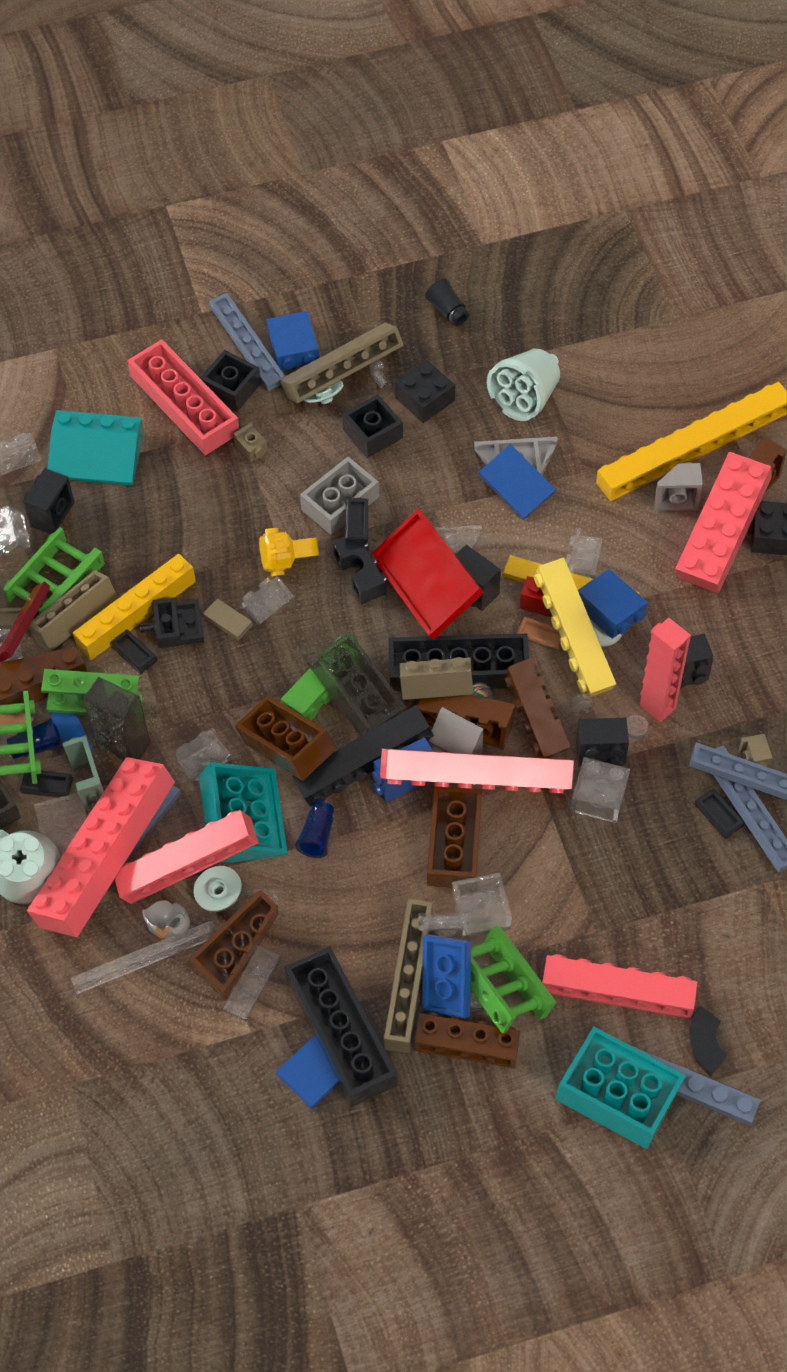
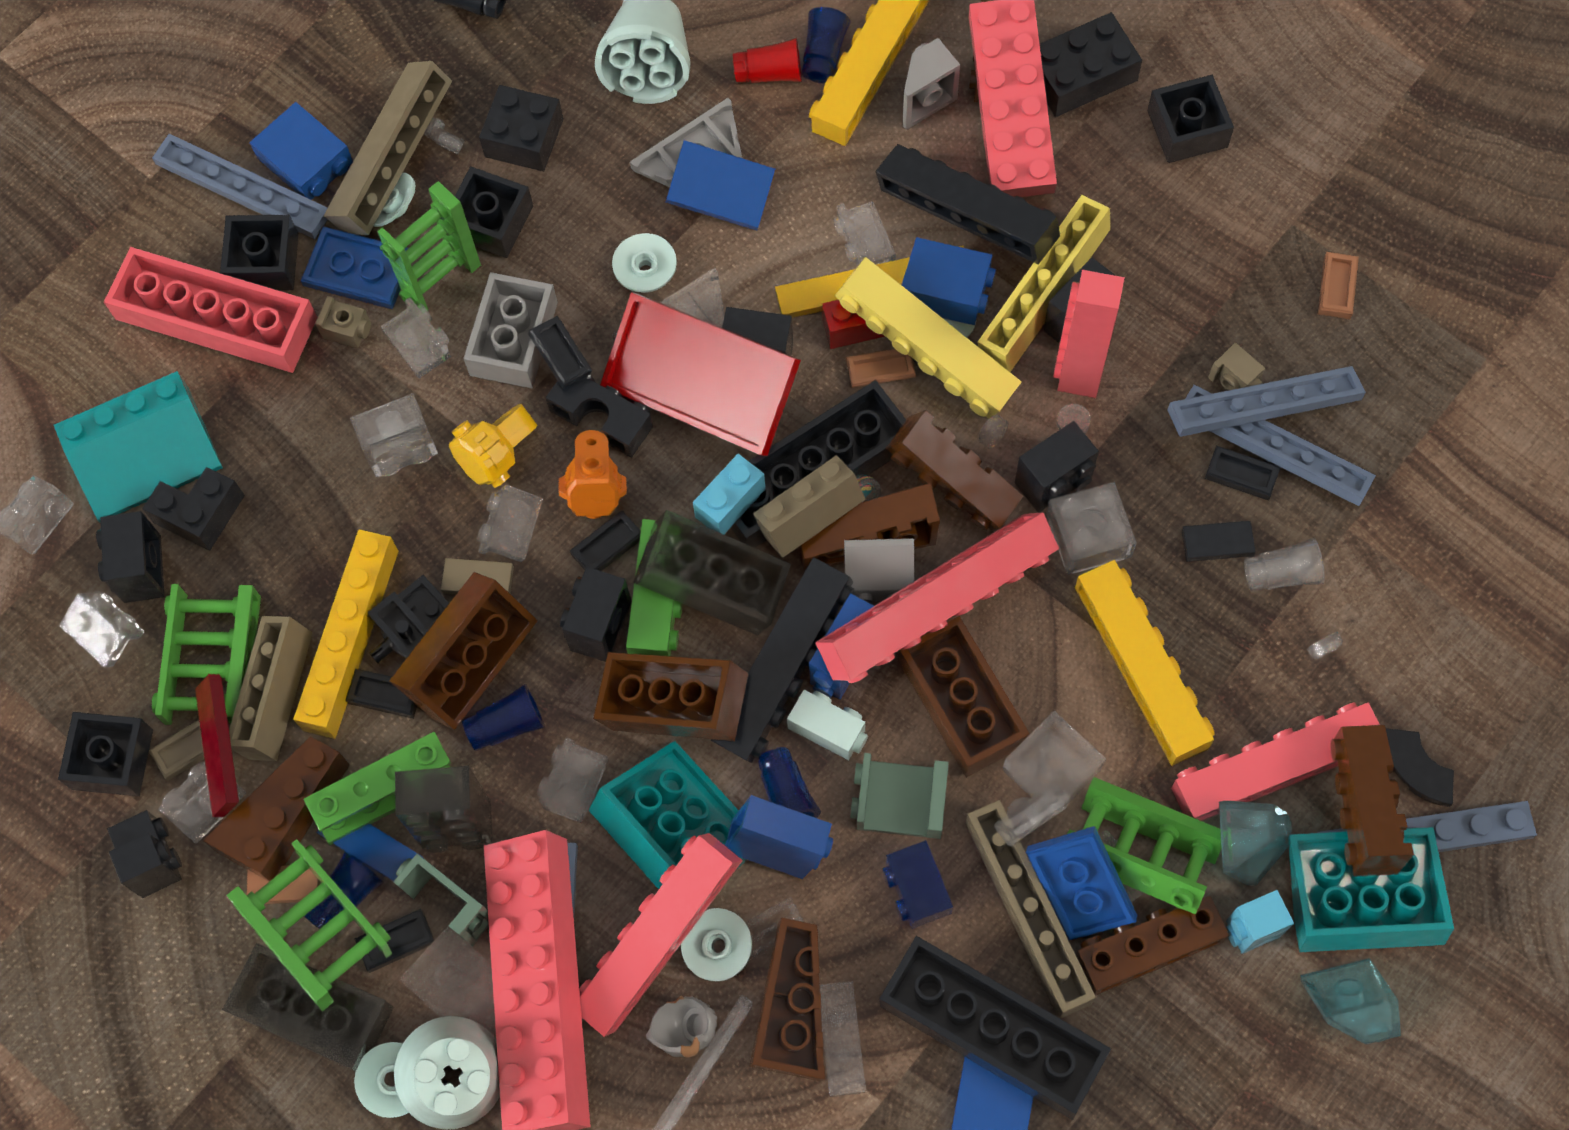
camera: 30 degrees left, 10 degrees up
none -> black brick [142,467,245,551]
none -> blue tile [301,226,408,309]
none -> clear brick [350,393,438,478]
none -> bright green fence [377,181,481,314]
none -> clear bracket [380,297,451,379]
none -> reddish brown brick [389,572,538,730]
none -> clear blue plant [462,684,545,751]
none -> orange piece [559,430,627,519]
none -> black brick [560,567,632,662]
none -> black tile [570,510,641,571]
none -> light aqua dish [612,233,677,293]
none -> medium azure brick [692,454,766,538]
none -> blue brick [725,795,833,879]
none -> red plant [733,38,802,83]
none -> light aqua brick [787,690,868,761]
none -> clear blue plant [802,7,851,83]
none -> sand green panel [850,753,949,839]
none -> black brick [875,144,1060,264]
none -> clear blue brick [882,840,953,929]
none -> light yellow brick [977,195,1110,372]
none -> yellow brick [1075,560,1215,766]
none -> black tile [1181,521,1256,562]
none -> clear light blue slope [1219,801,1292,886]
none -> medium azure brick [1226,890,1294,954]
none -> clear plant [1244,537,1325,591]
none -> clear light blue slope [1300,958,1401,1044]
none -> clear tile [1307,632,1344,660]
none -> reddish brown wedge [1330,725,1414,876]

